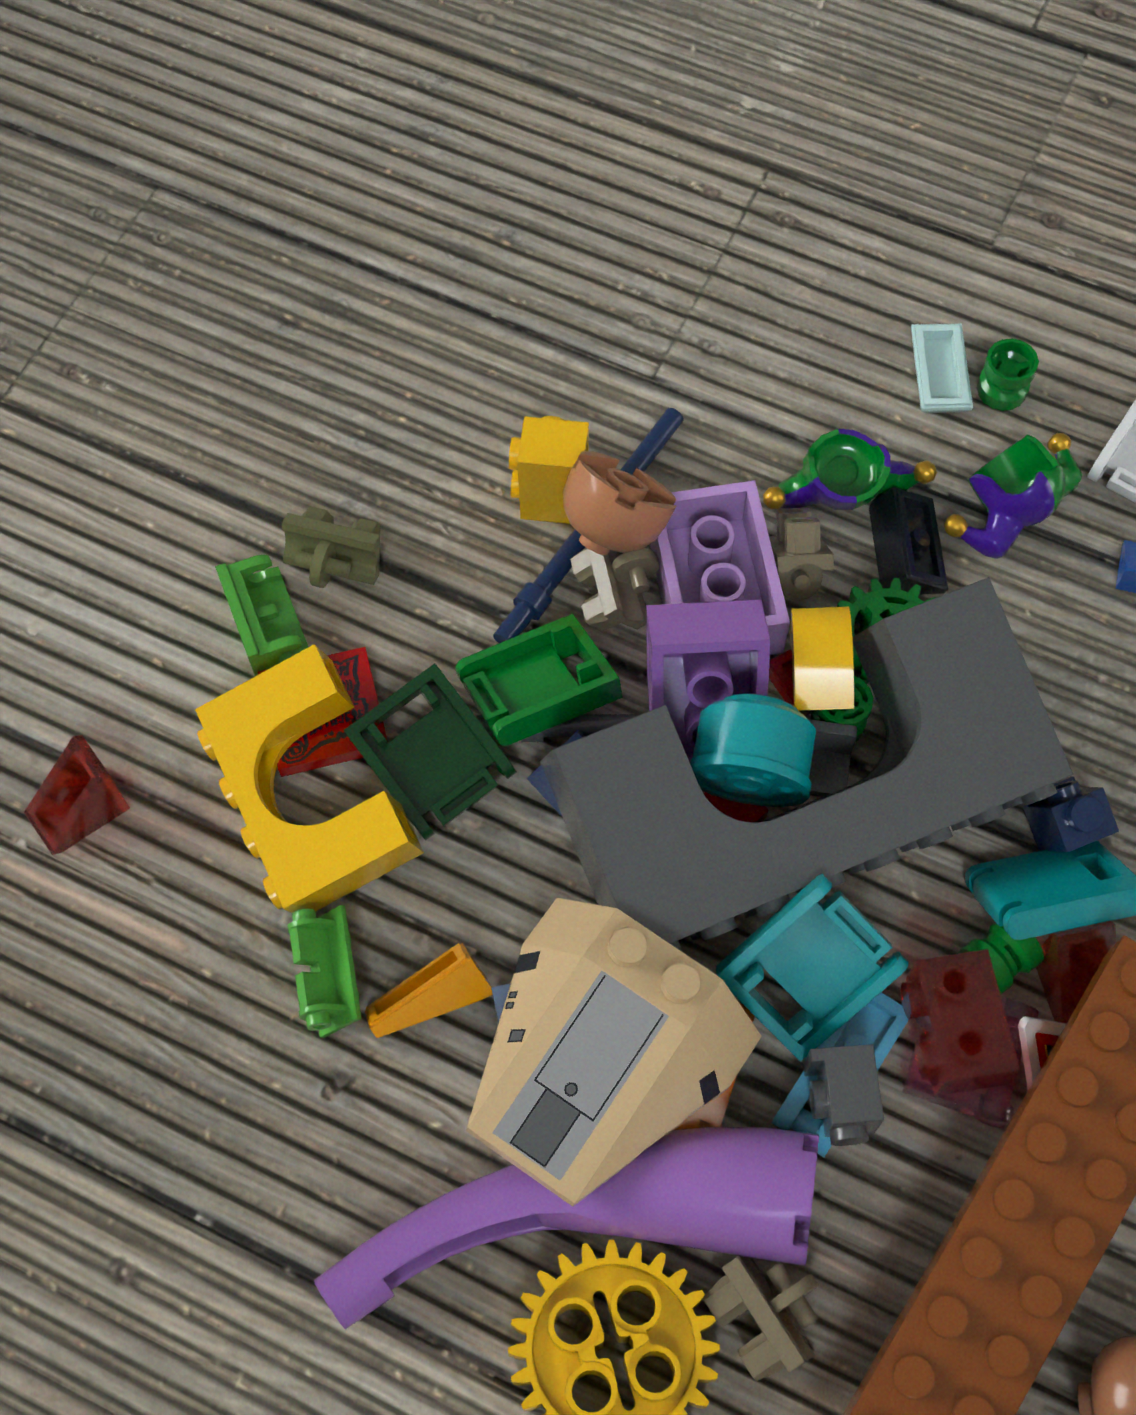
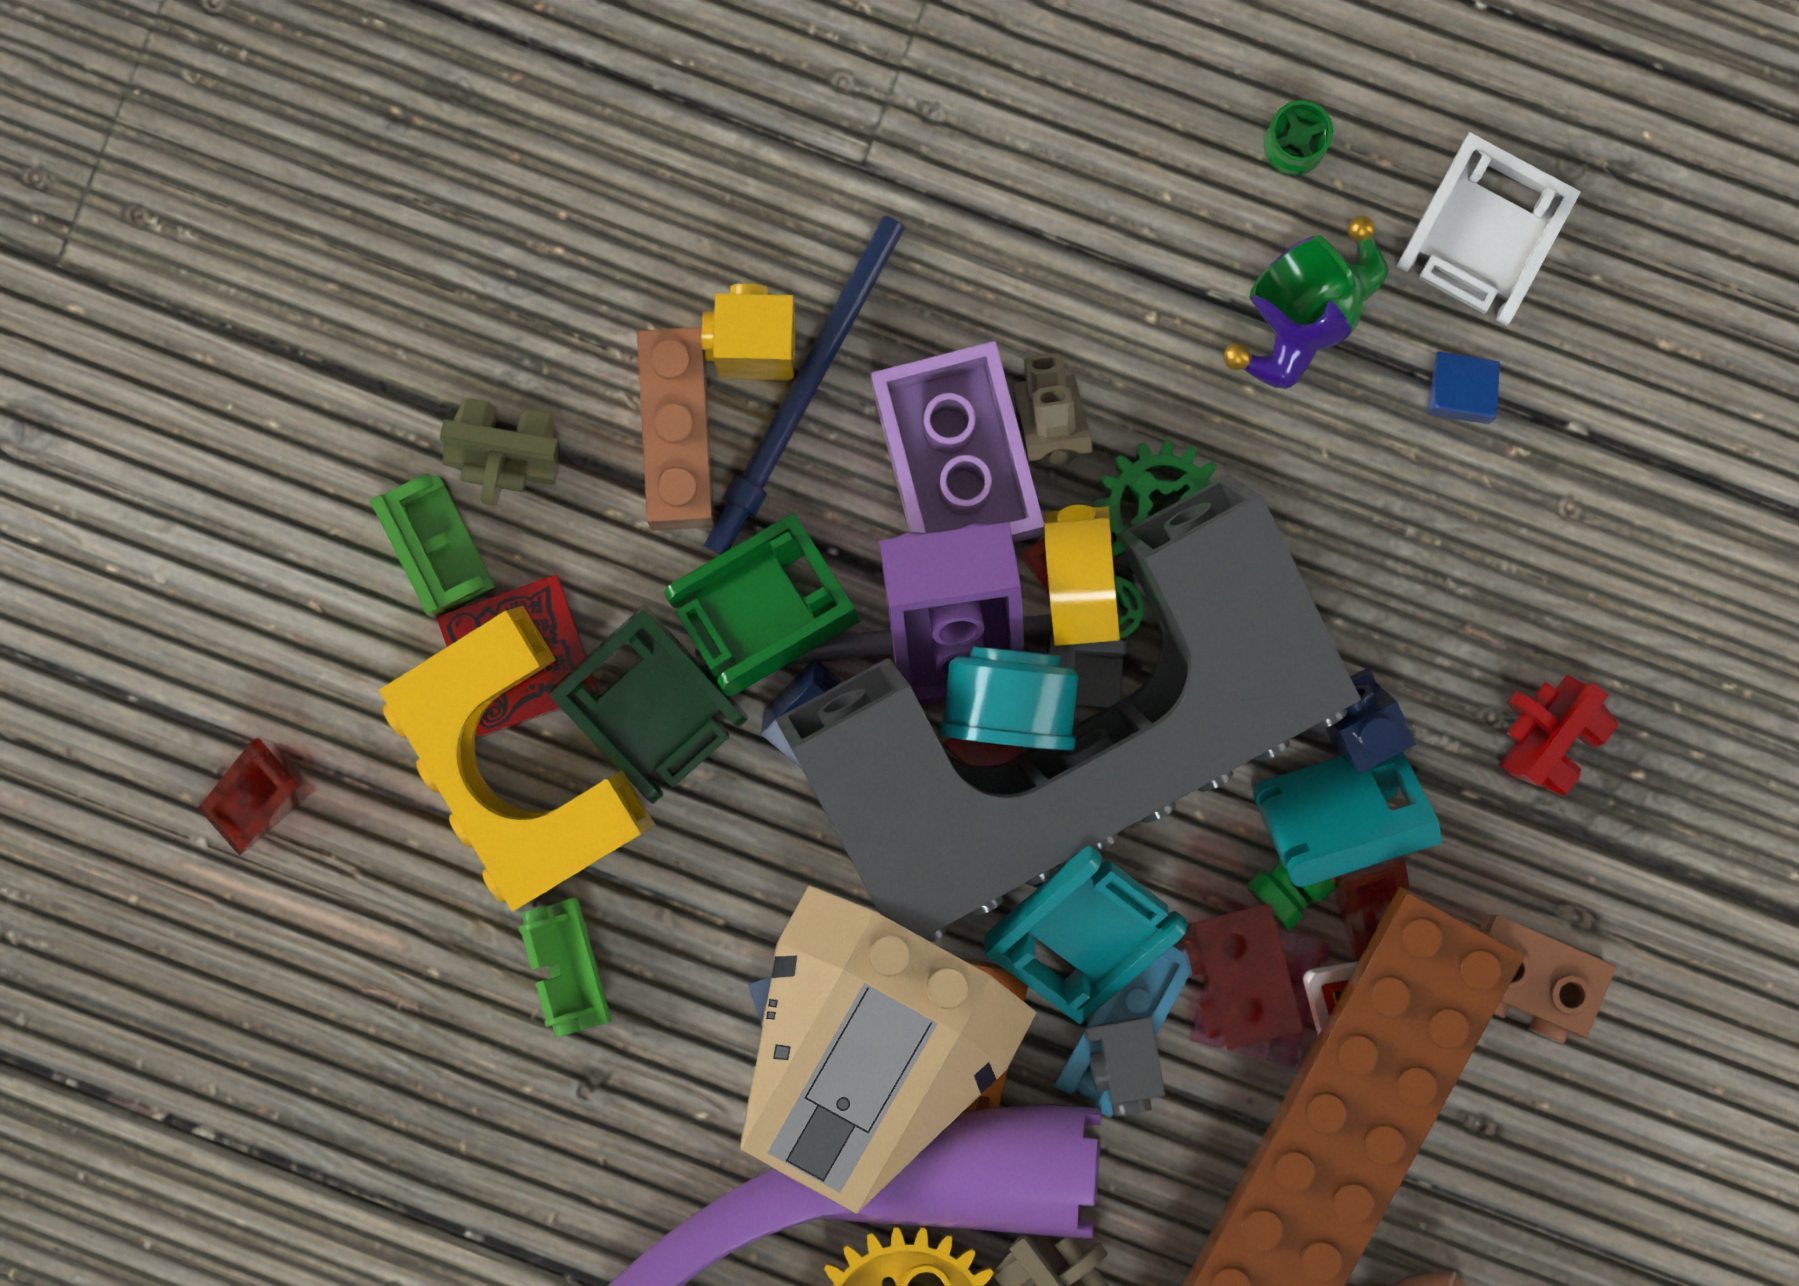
camera: 10 degrees left, 20 degrees up
light orange slope [364,943,493,1038] -> none
nougat cylinder [563,451,676,555] -> none
dark tan hips [570,548,660,631] -> none
green piece [763,428,937,510] -> none
black slope [869,487,948,595] -> none
light aqua tile [911,323,973,413] -> none
none -> nougat brick [637,327,715,531]

